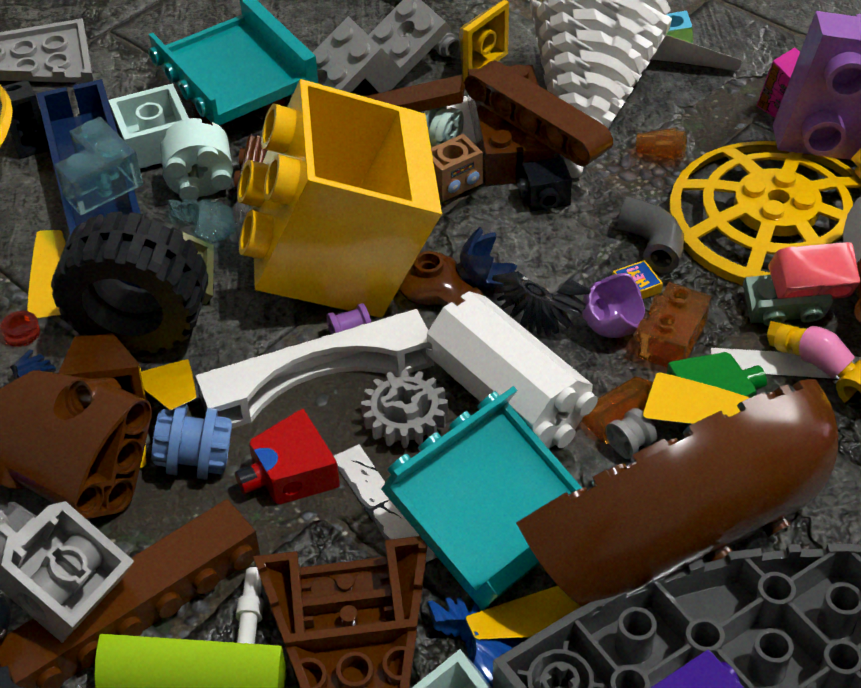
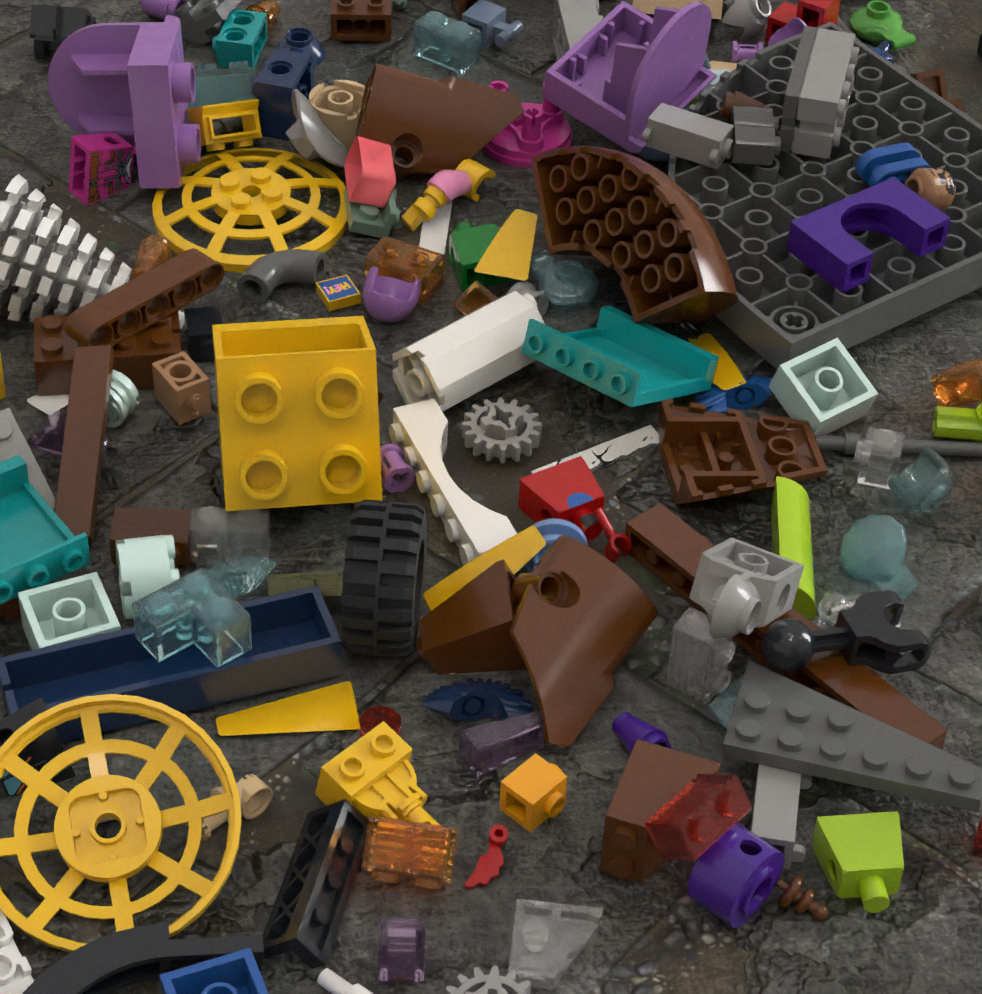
camera: 95 degrees left, 5 degrees down
white bar [236,567,264,644] -> none
black hair [492,271,591,336] -> none
none -> red hand [593,508,632,563]

